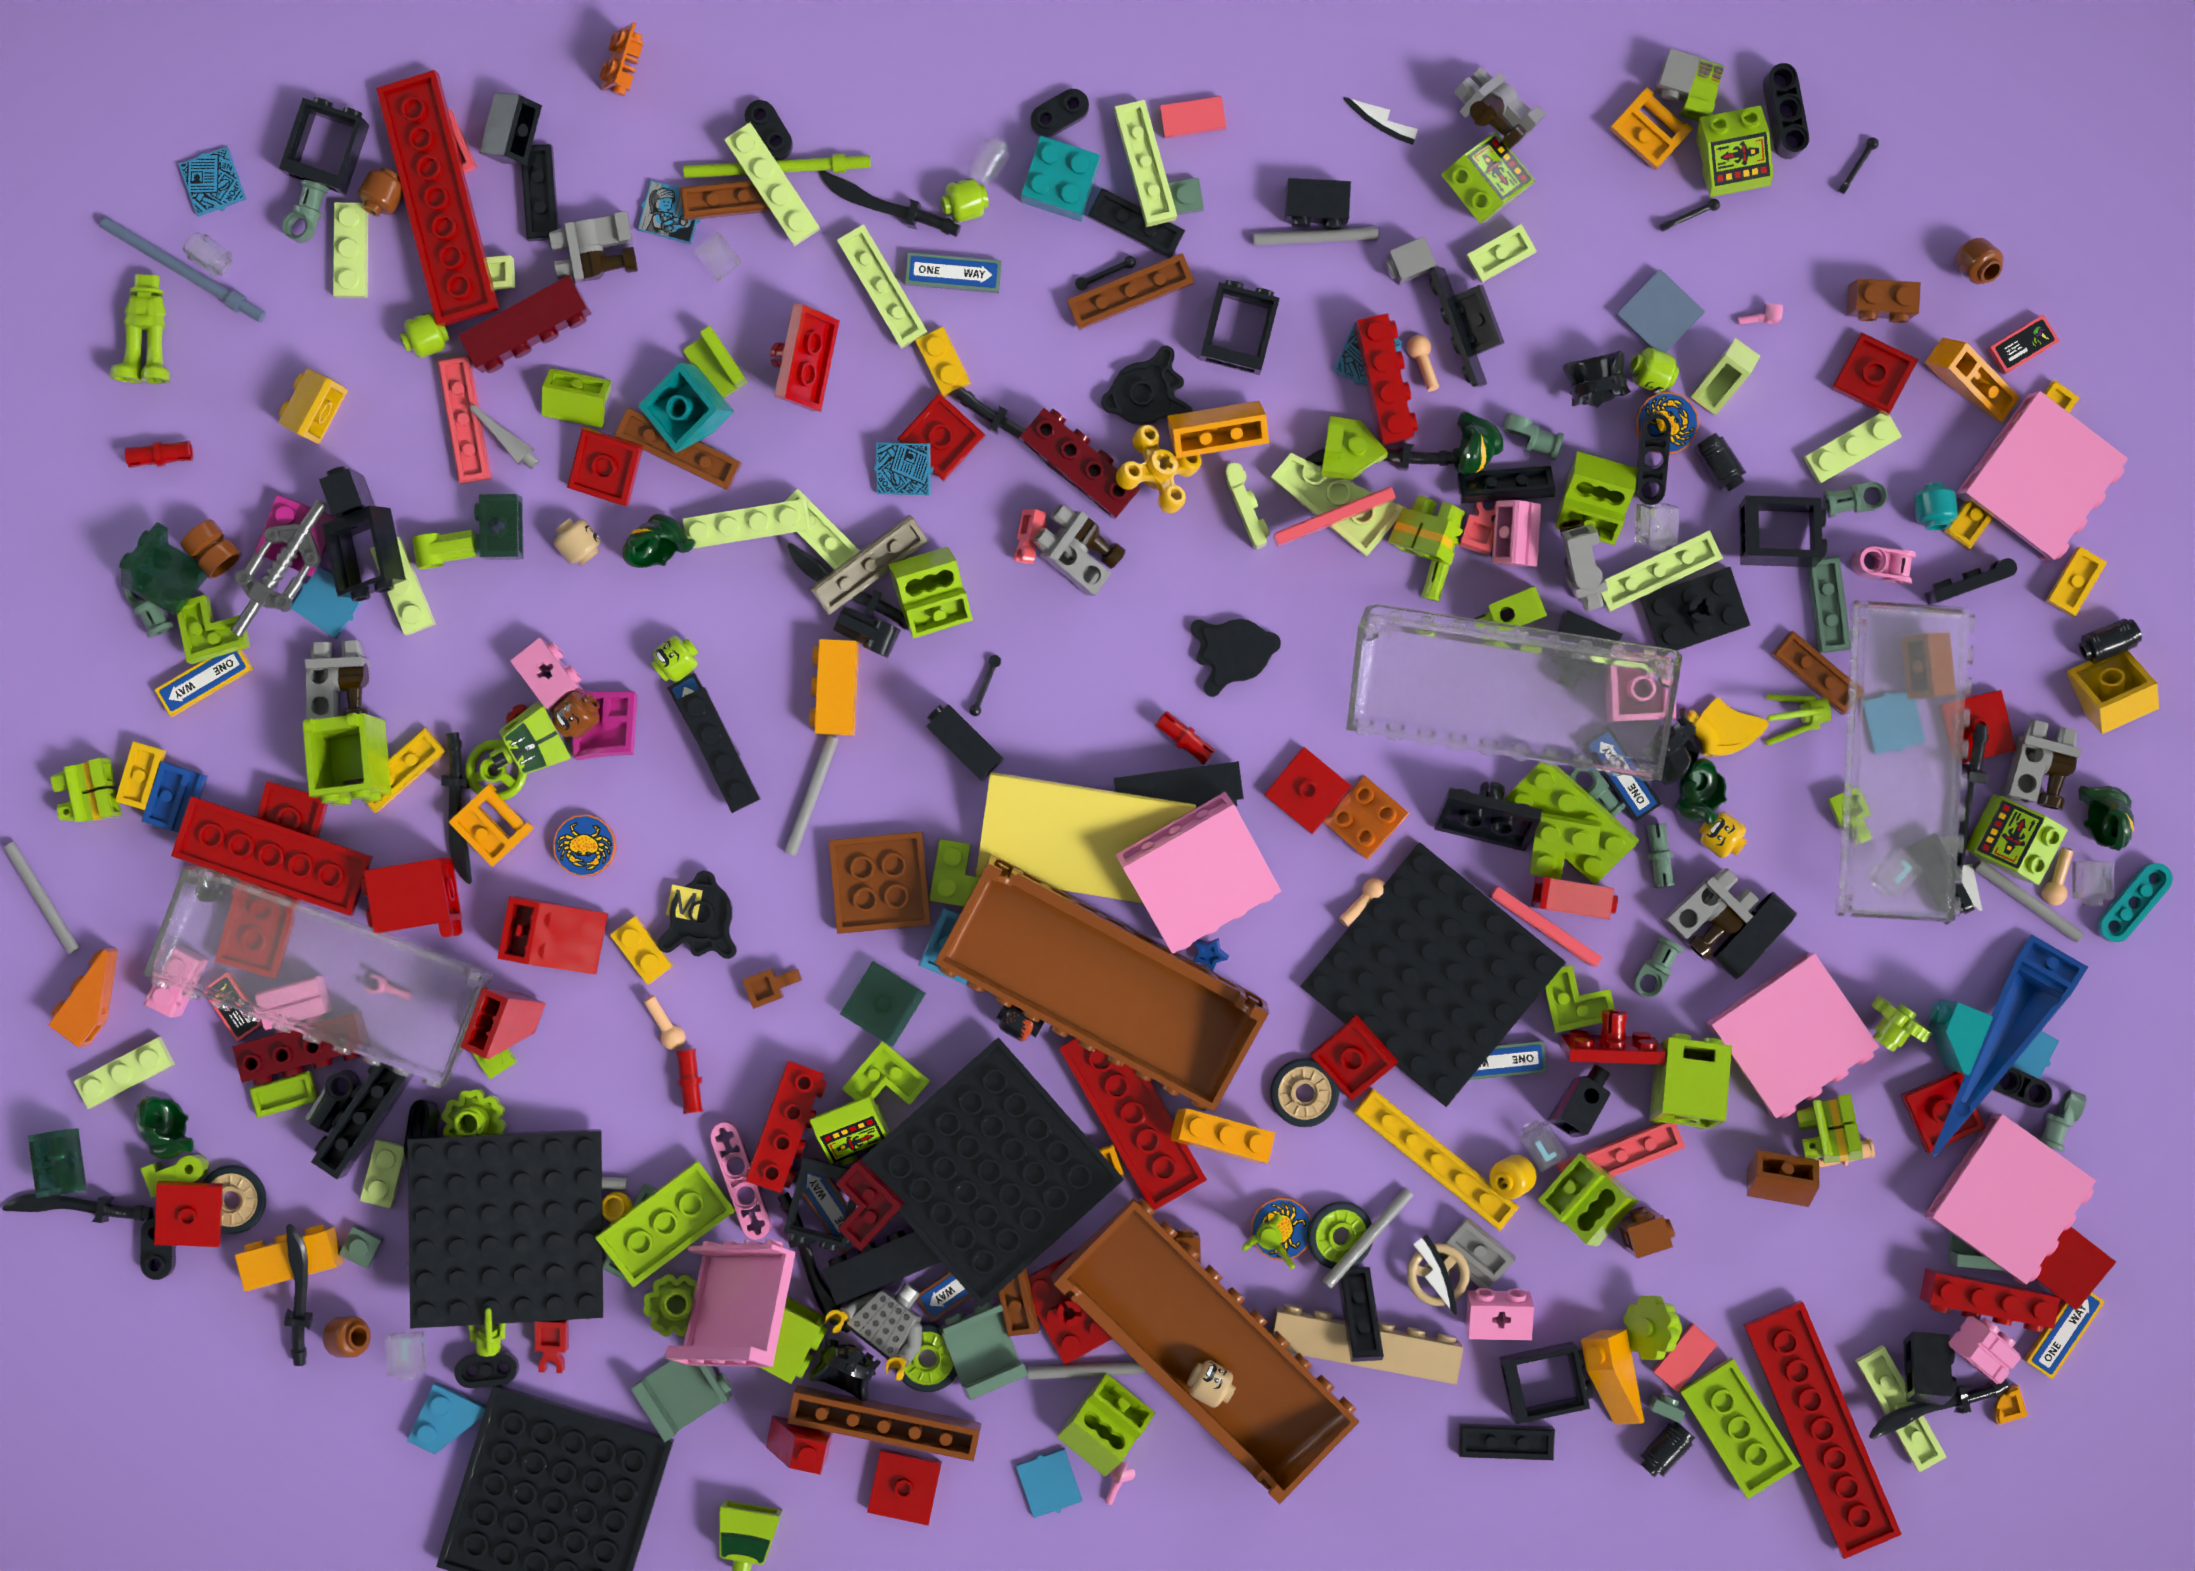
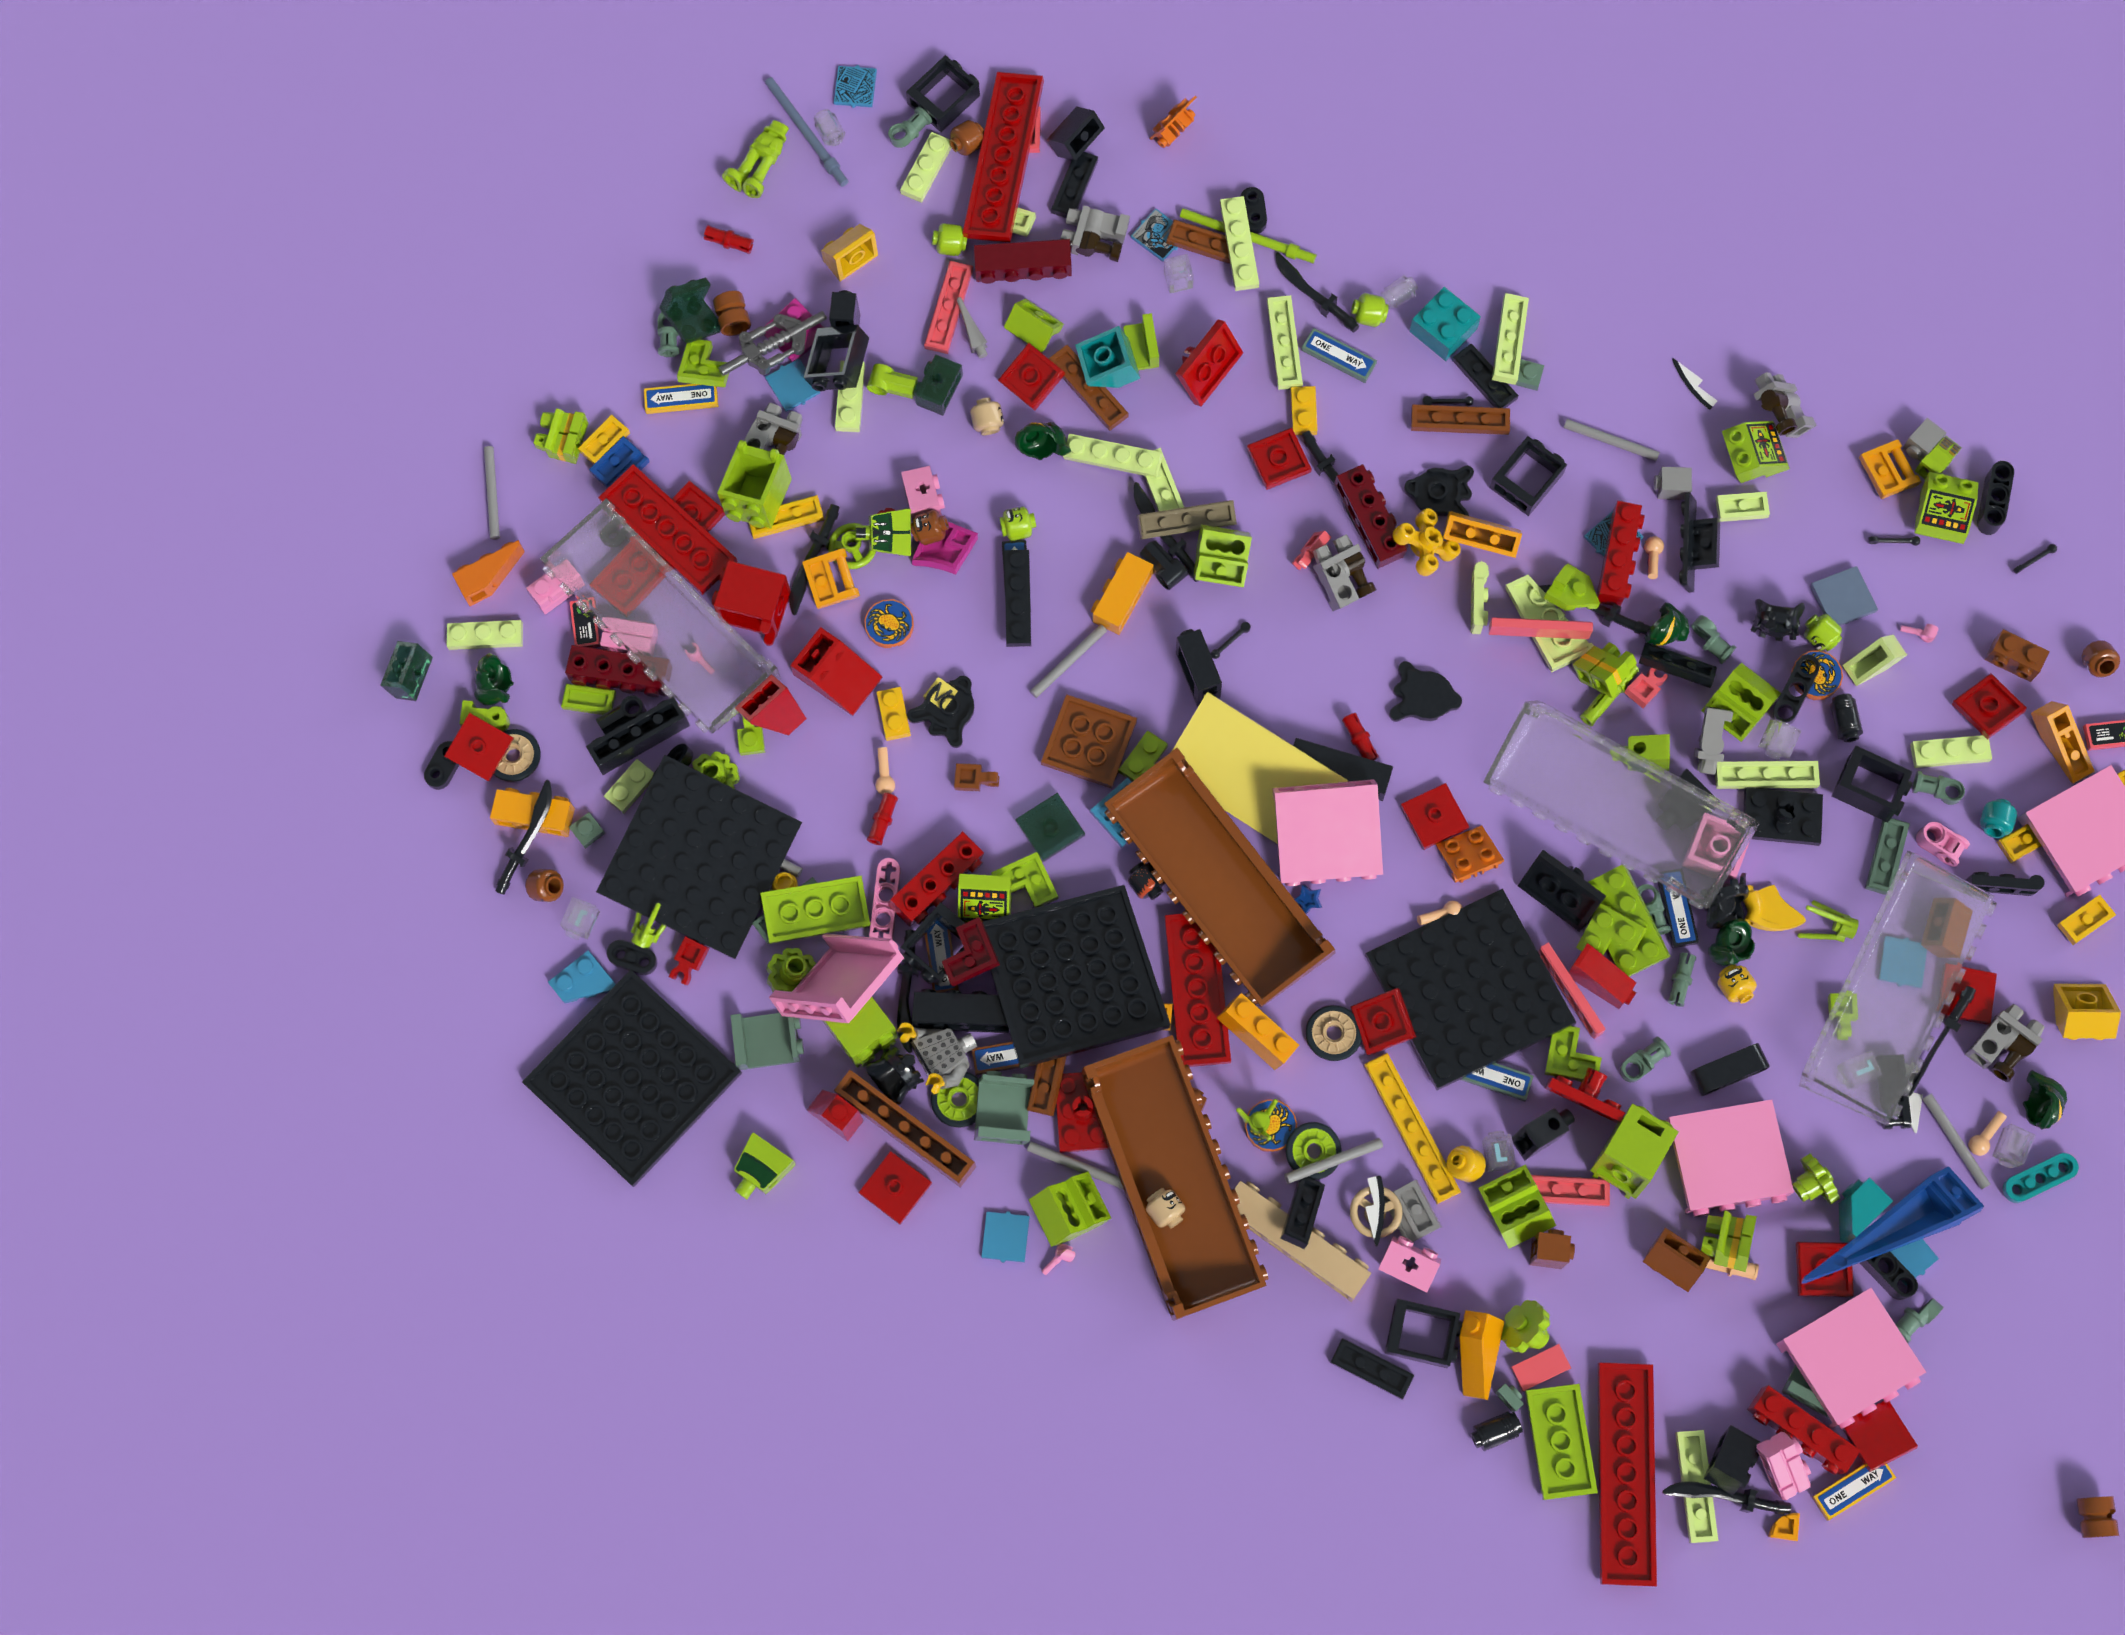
camera: 30 degrees right, 15 degrees down
black sword [2,1194,153,1223] -> none
dark azure piece [873,442,934,496] -> none
black plate [1031,89,1089,138] -> none
coral tile [1160,96,1226,139] -> none
black brick [1285,178,1351,229] -> none
bright pink brick [1492,500,1541,567] -> none
light grey hips [1661,868,1759,961] -> none
dark orange tile [1771,630,1864,715] -> none
lime piece [1966,794,2068,885] -> none
black head [2079,618,2142,664] -> none

